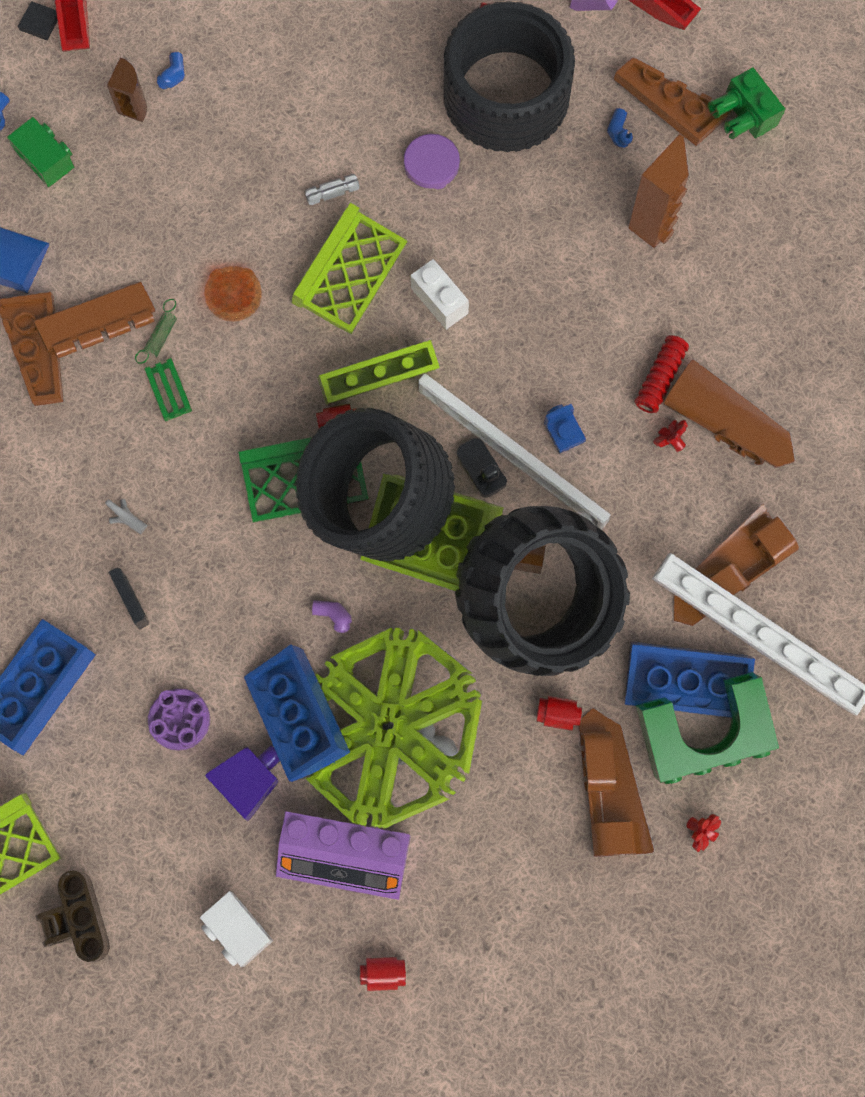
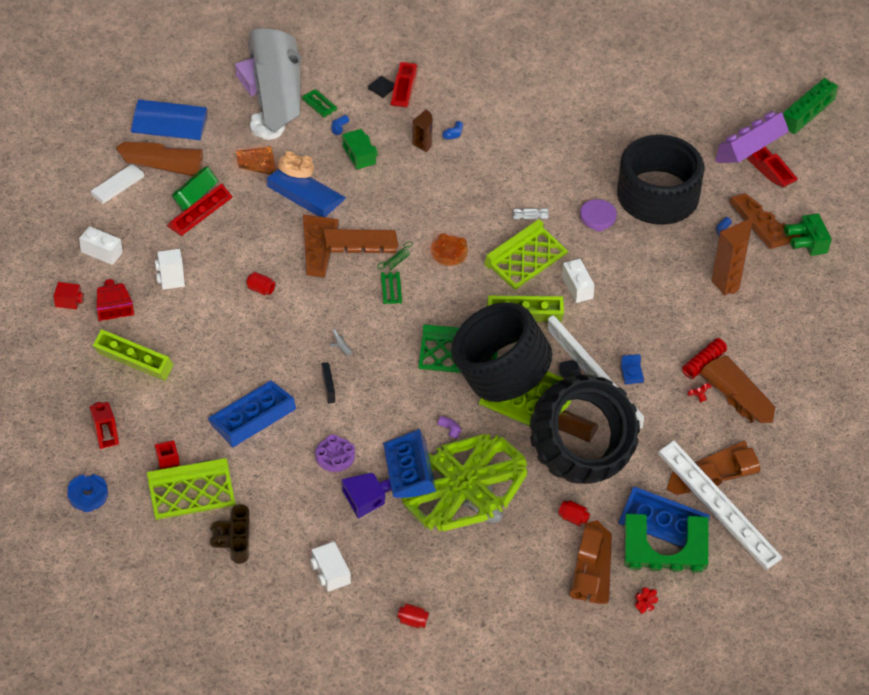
camera: 15 degrees right, 25 degrees down
medium lavender slope [276,811,411,900] -> none

